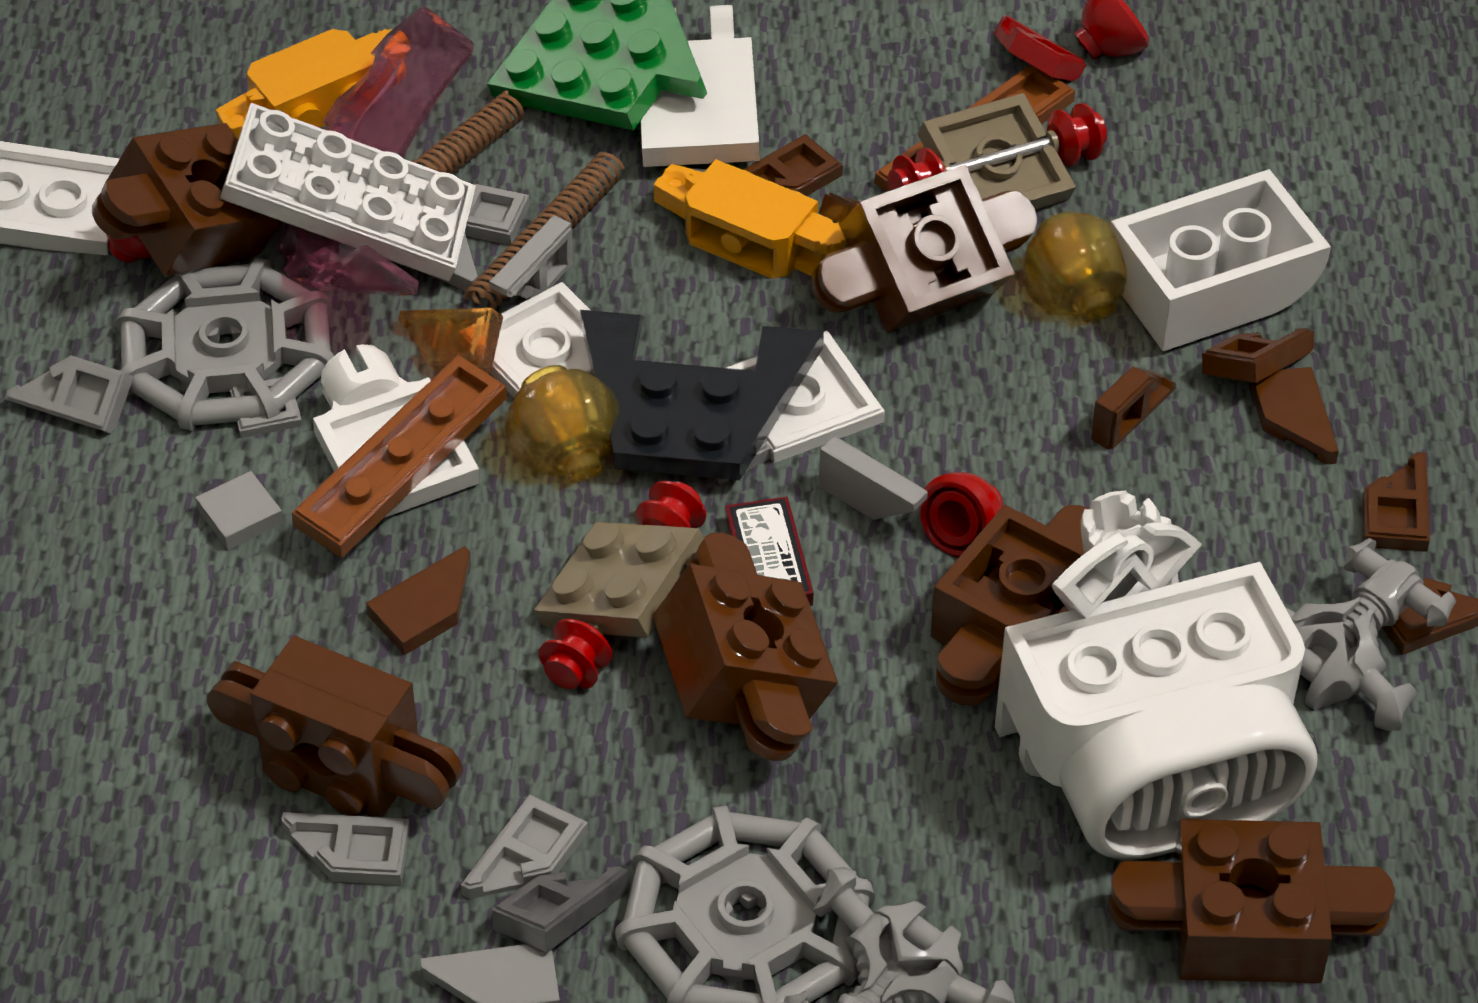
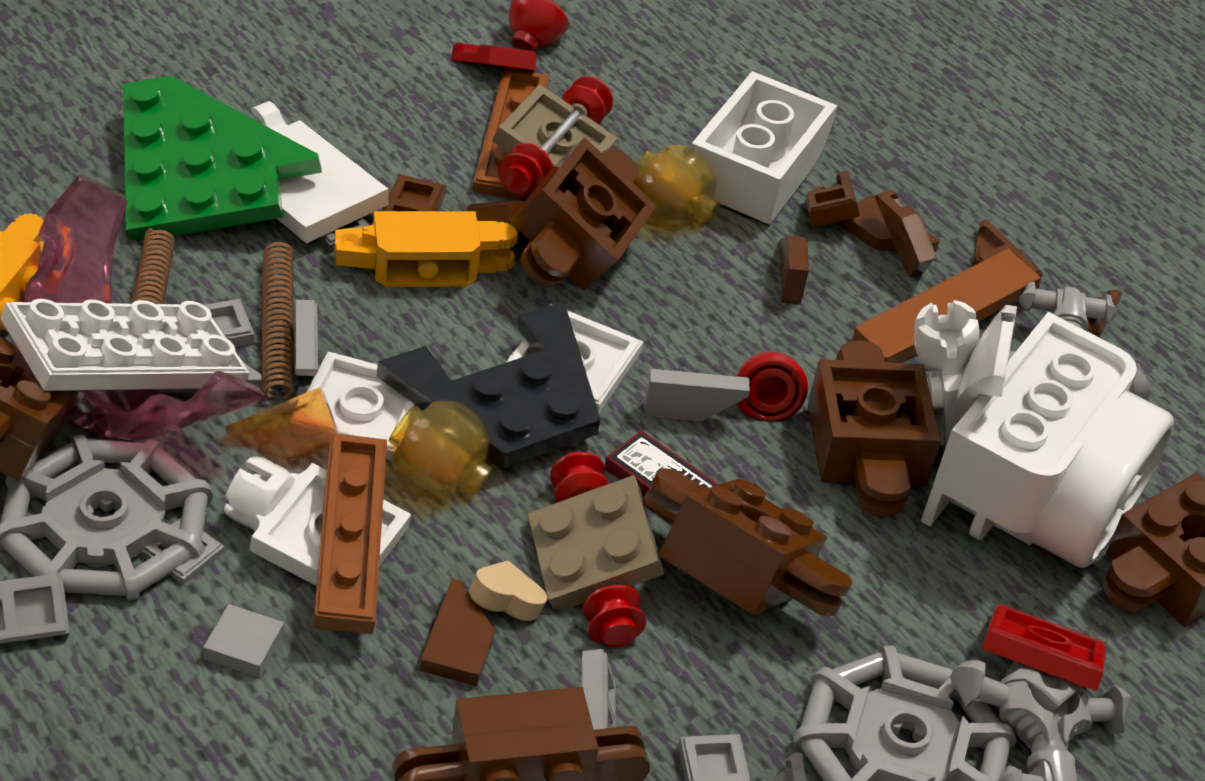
camera: 45 degrees left, 5 degrees down
none -> tan tile [469,560,547,621]
none -> light grey tile [582,649,616,730]
none -> dark orange tile [853,248,1041,363]
none -> reddish brown tile [875,190,936,277]
none -> red tile [982,604,1106,691]

